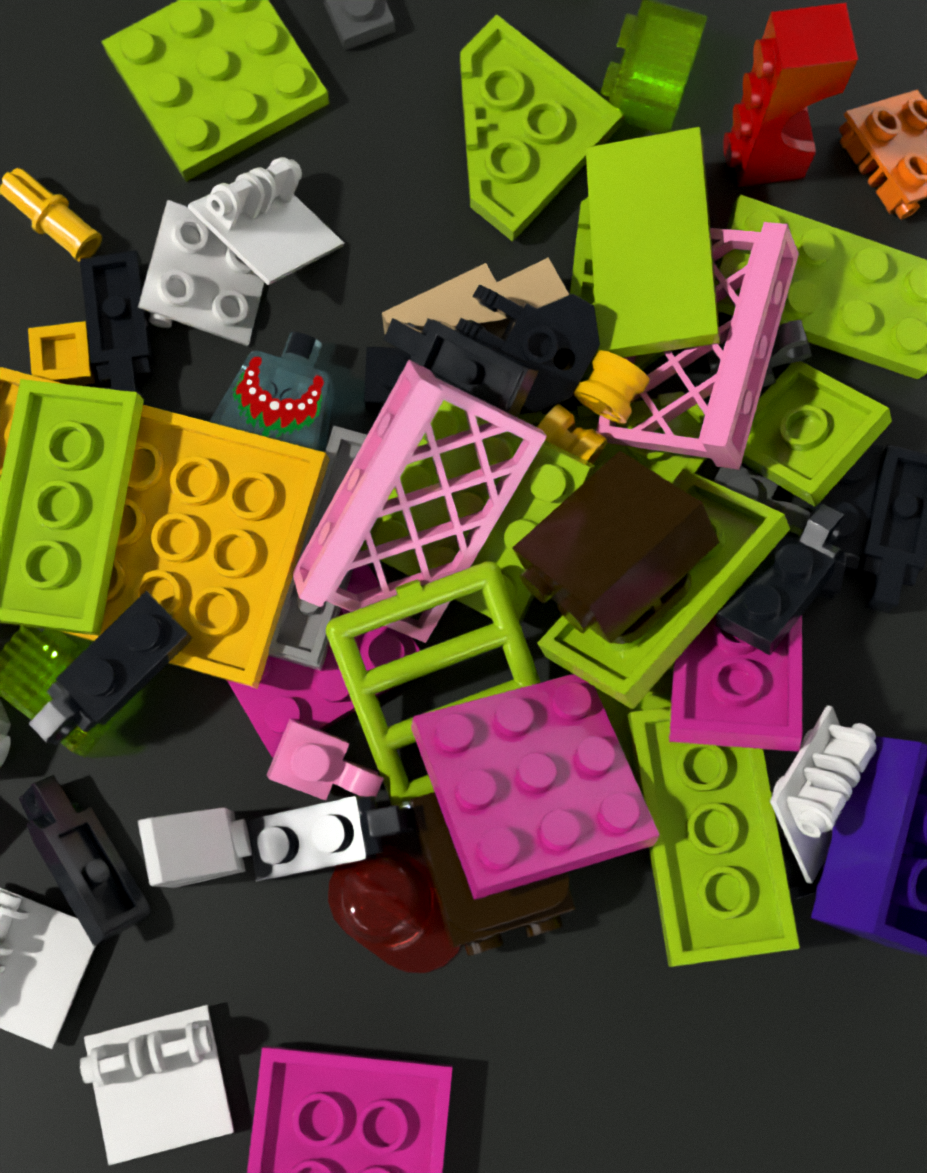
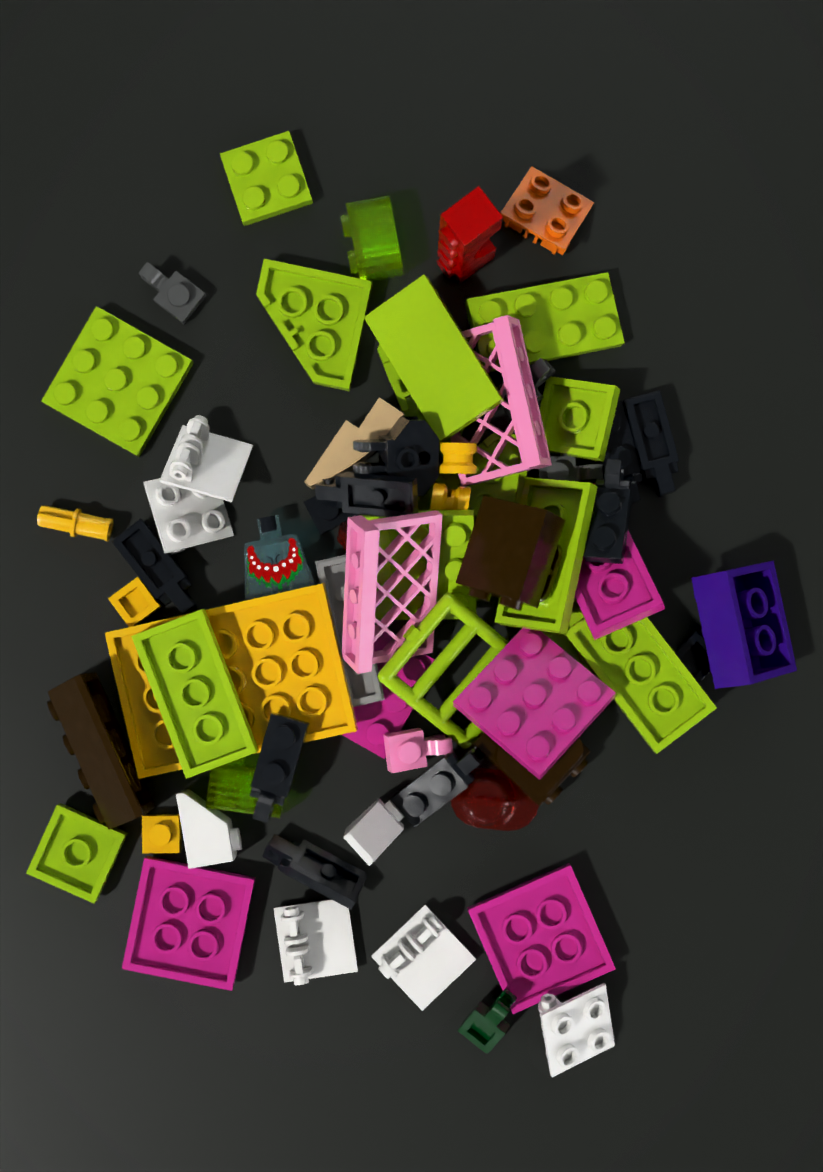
camera: 30 degrees left, 10 degrees up
white hinge [770,706,877,883] -> none

